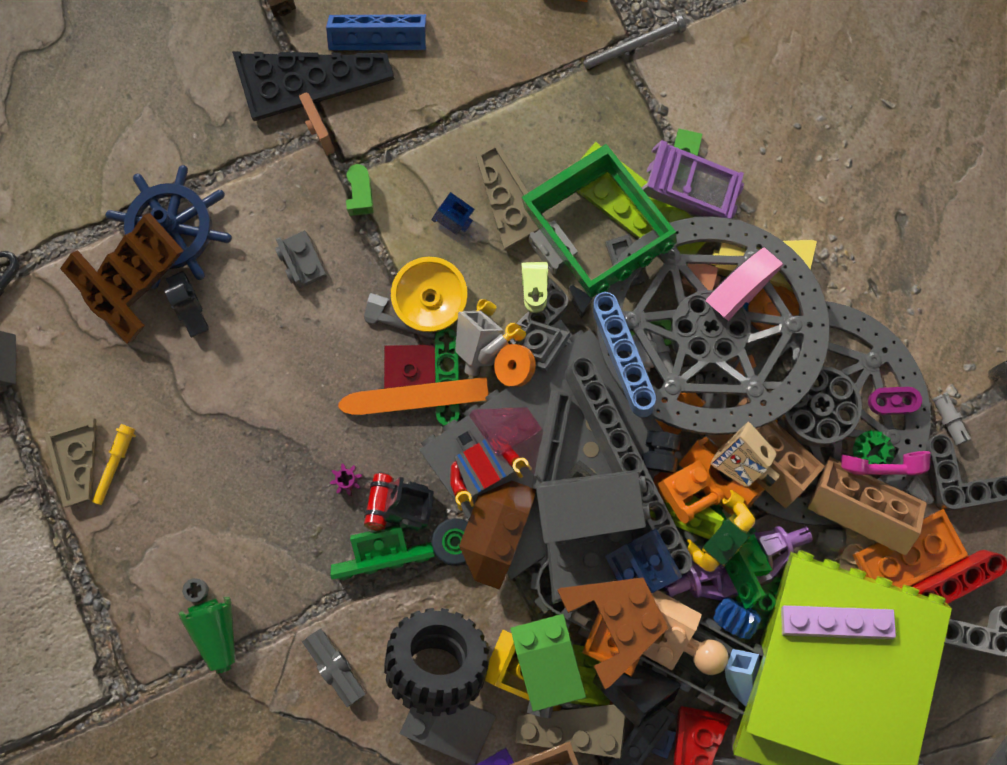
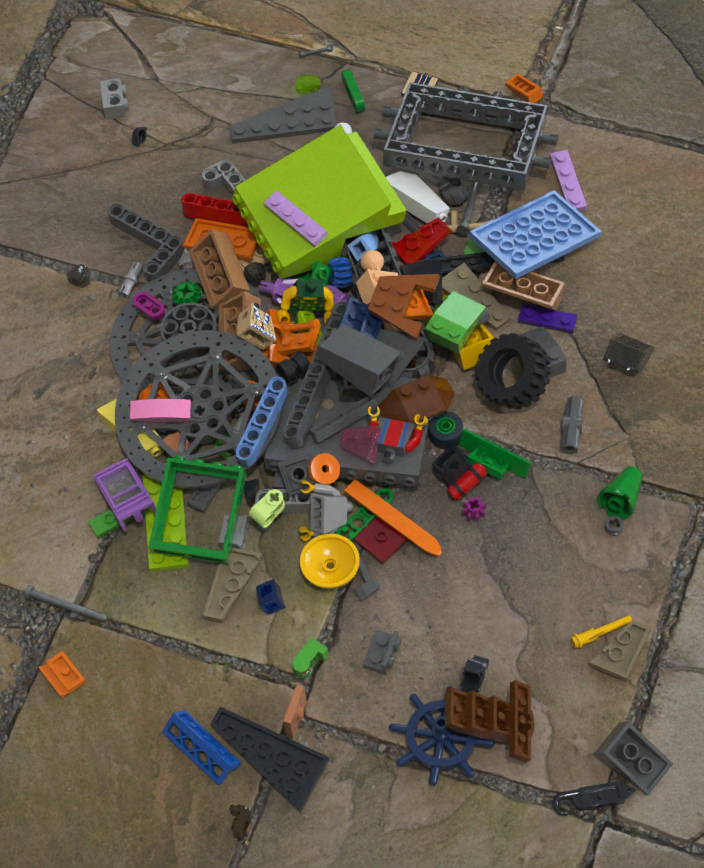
camera: 135 degrees left, 20 degrees down
dark pink piece [841,451,931,475] -> none

